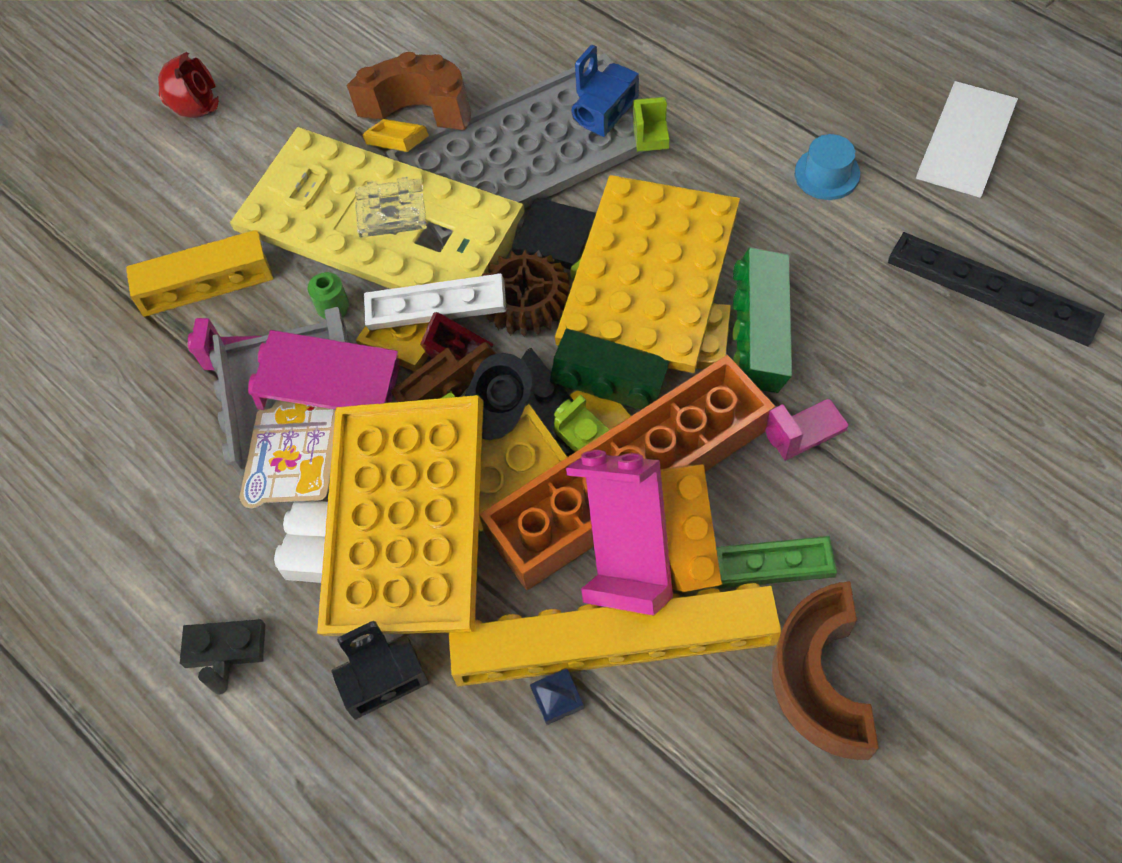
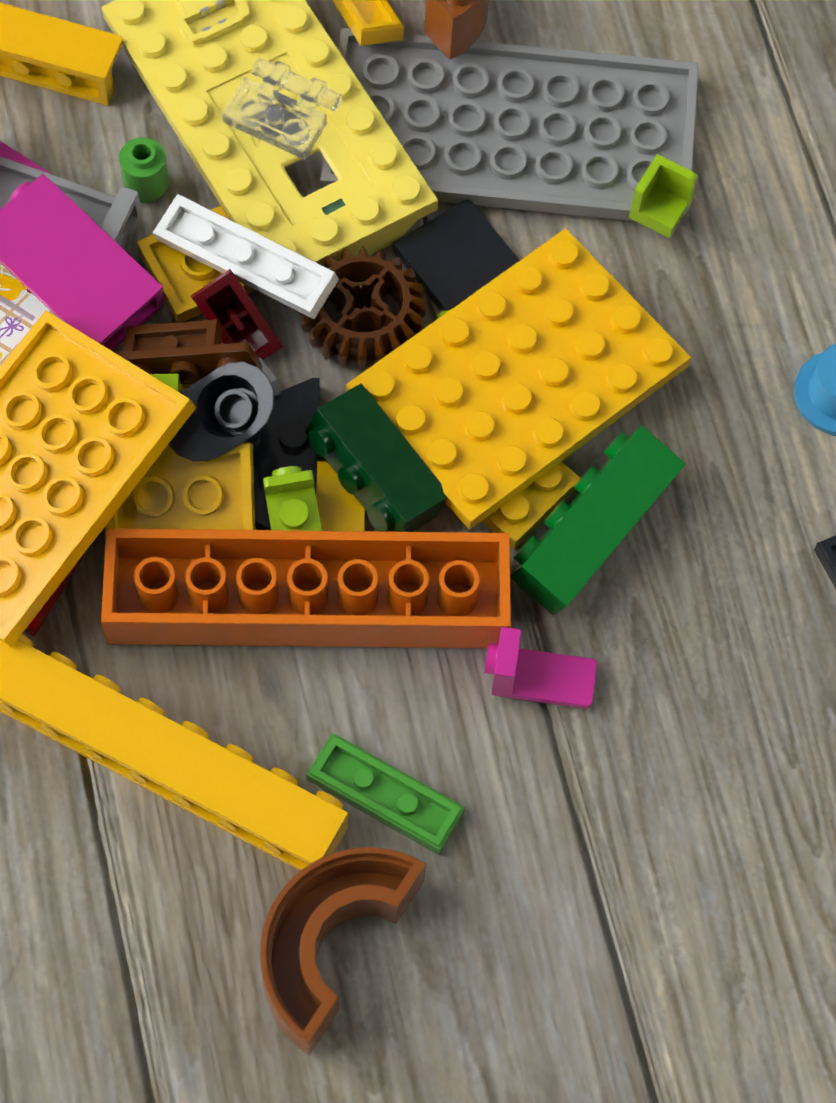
camera: 25 degrees right, 5 degrees up
dark blue tile [530,668,584,725] -> none
dark pink panel [566,450,673,615] -> none
blue piece [571,45,639,137] -> none
light orange wedge [660,464,722,592] -> none

